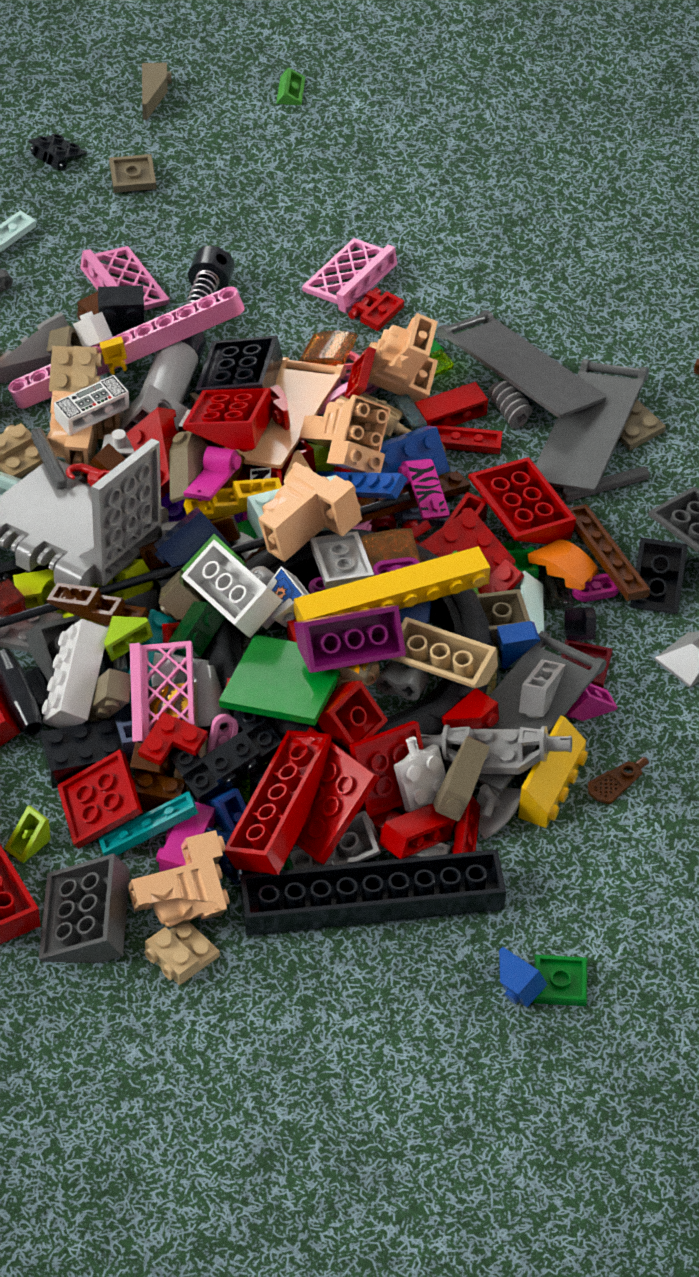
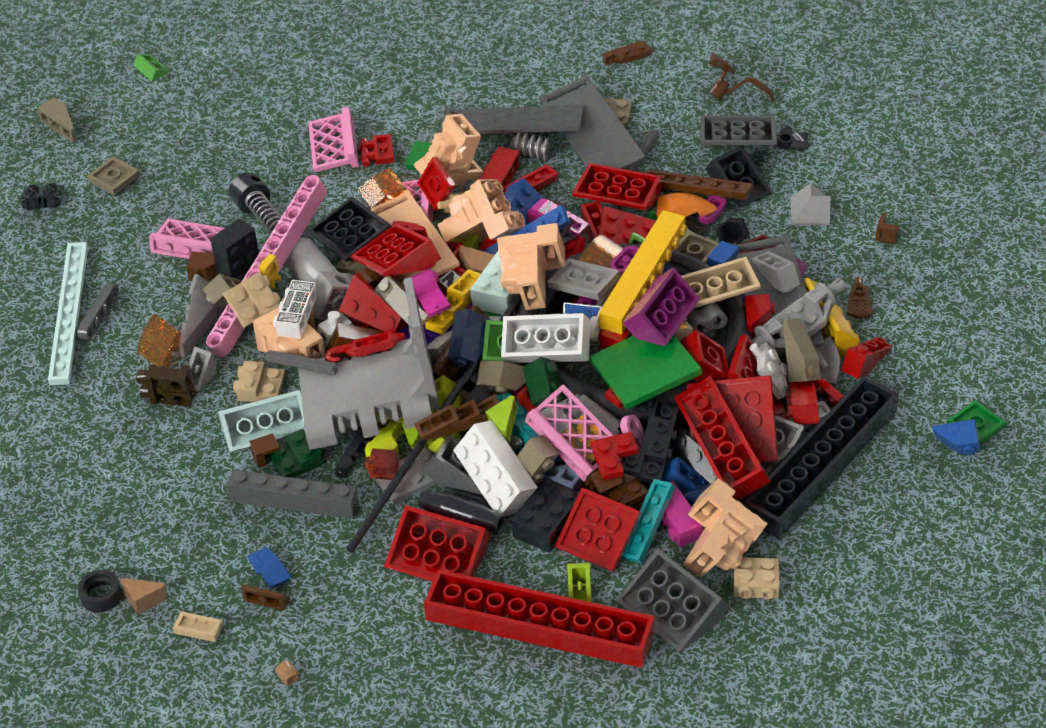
camera: 40 degrees left, 5 degrees down
white brick [73,311,113,347] -> none
none -> red slope [841,337,892,379]

